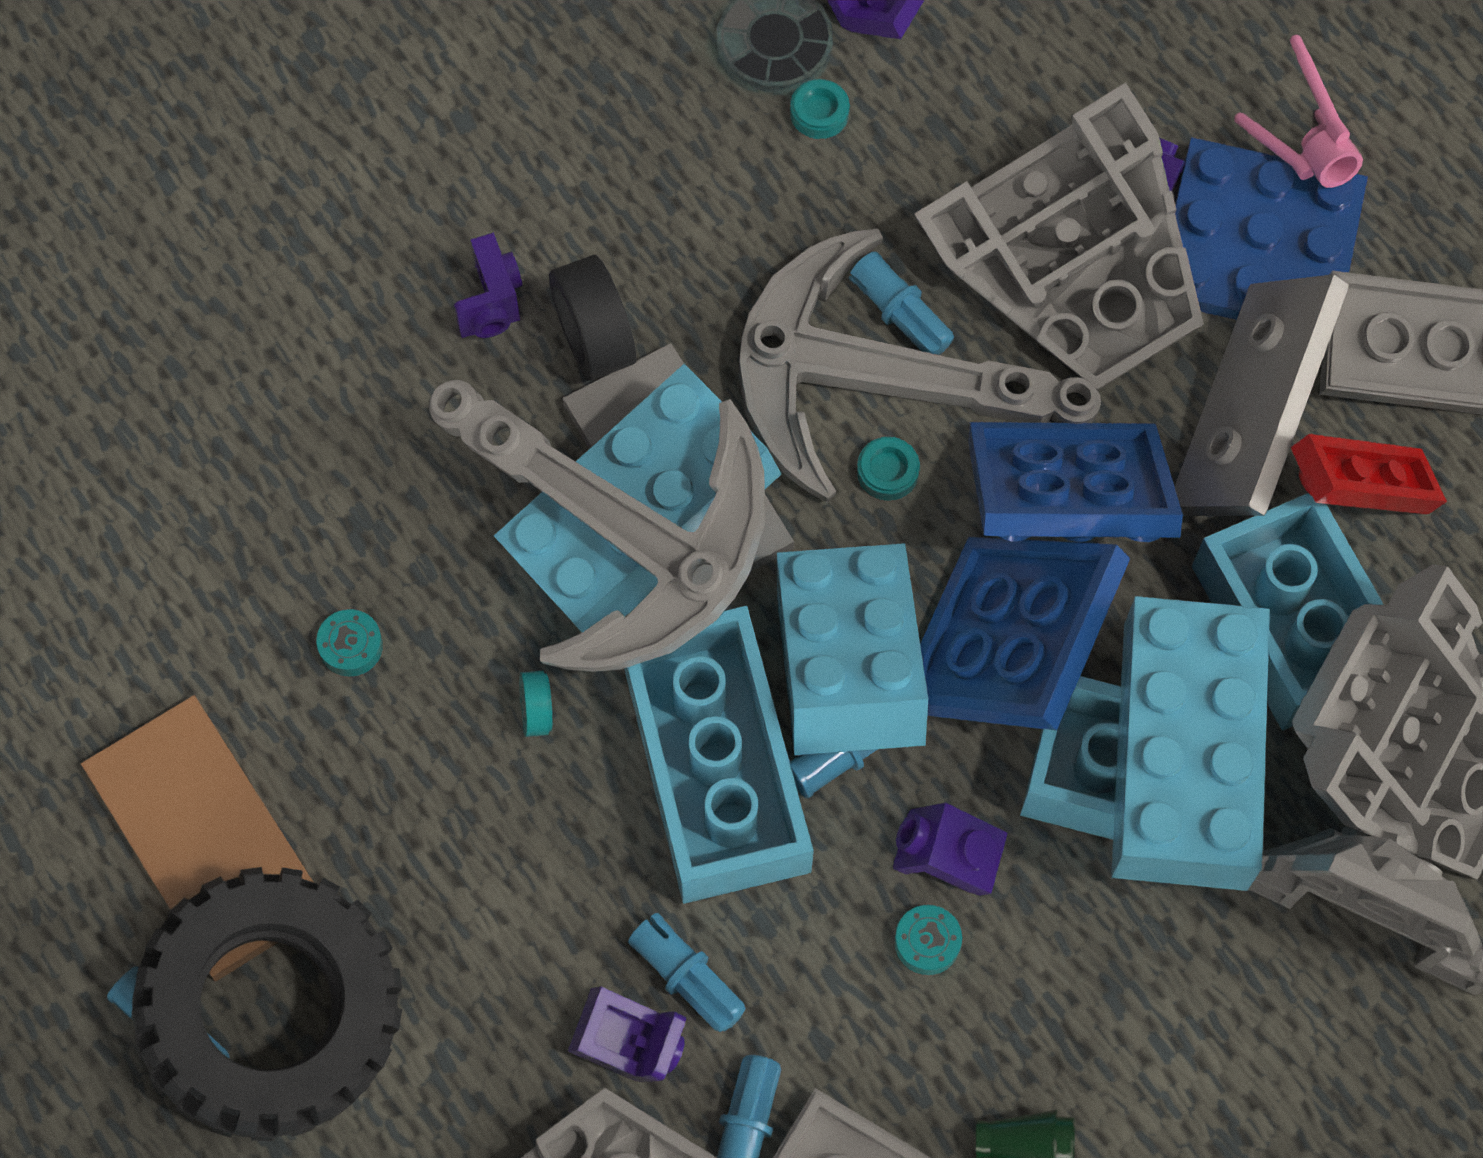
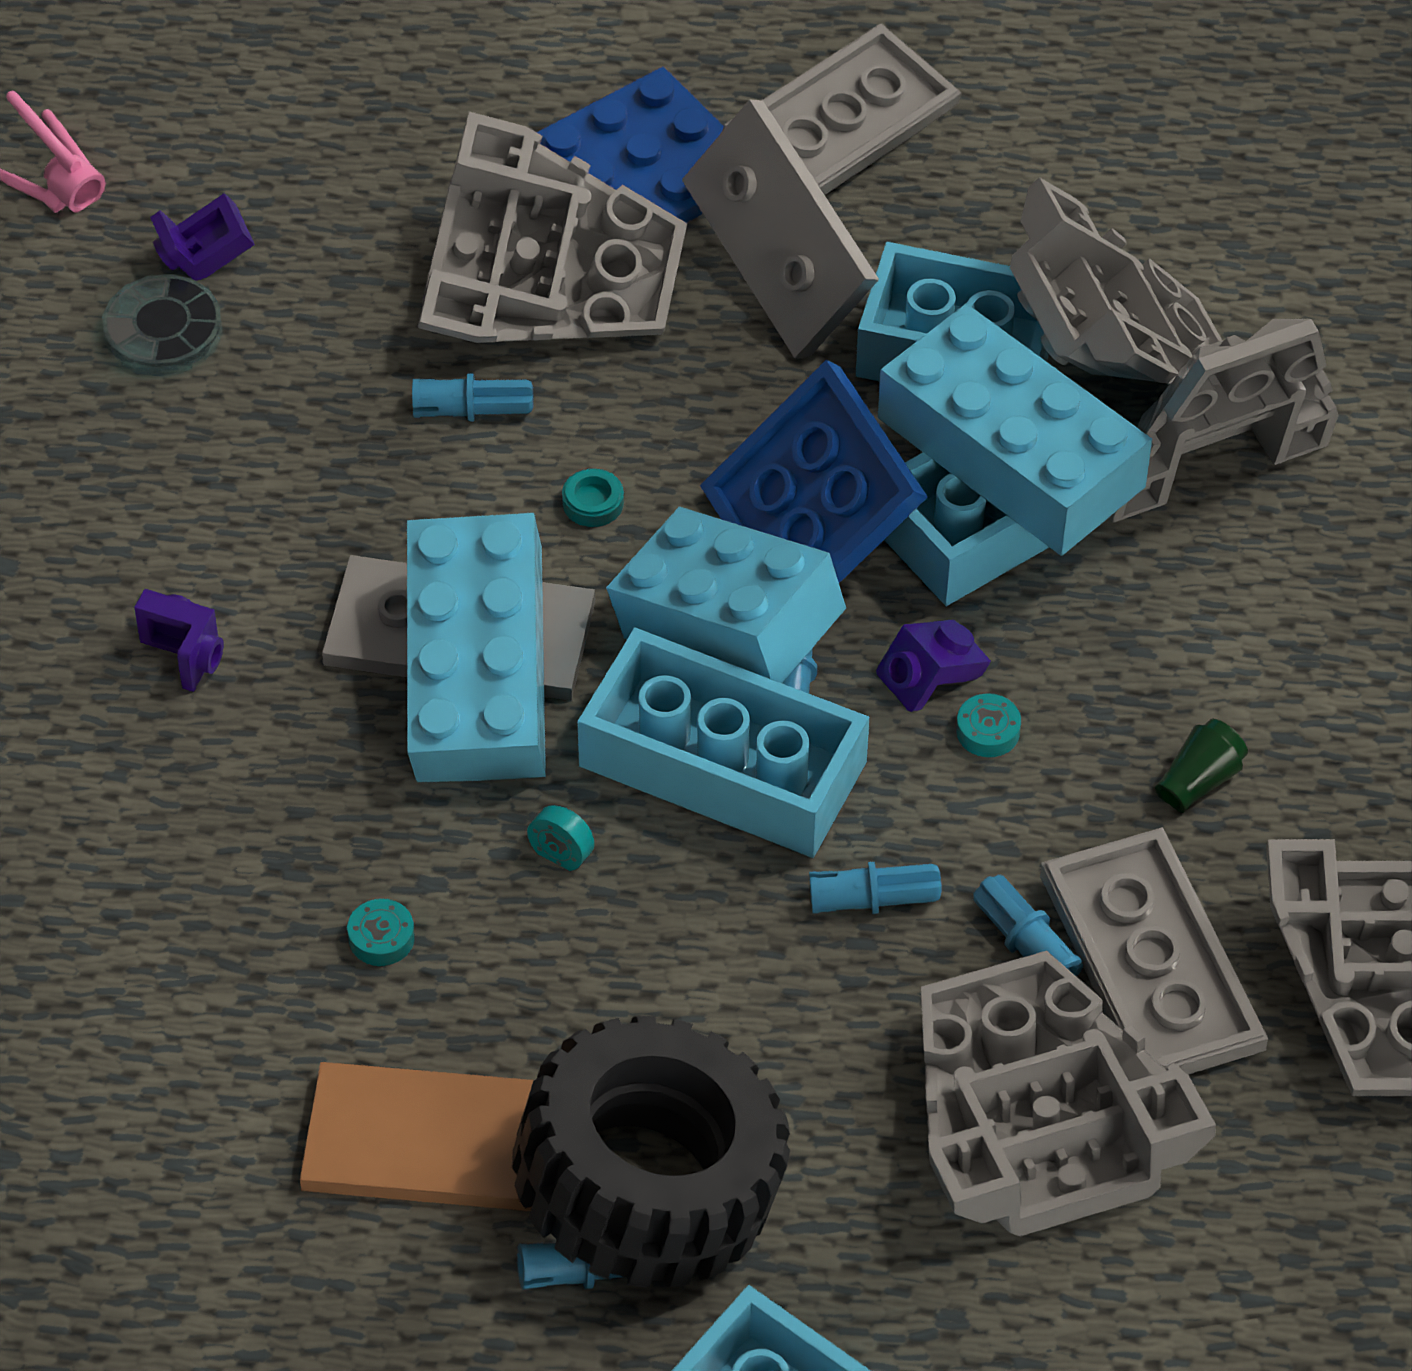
camera: 50 degrees left, 15 degrees down
light grey piece [429,380,765,672] -> none
black tyre [548,254,636,381] -> none
dark purple bracket [568,986,686,1082] -> none
light grey piece [738,228,1101,502] -> none
teal tile [790,79,850,139] -> none
blue plate [969,422,1183,542] -> none
bright pink plant [1234,35,1363,188] -> none
red plate [1290,434,1447,514] -> none

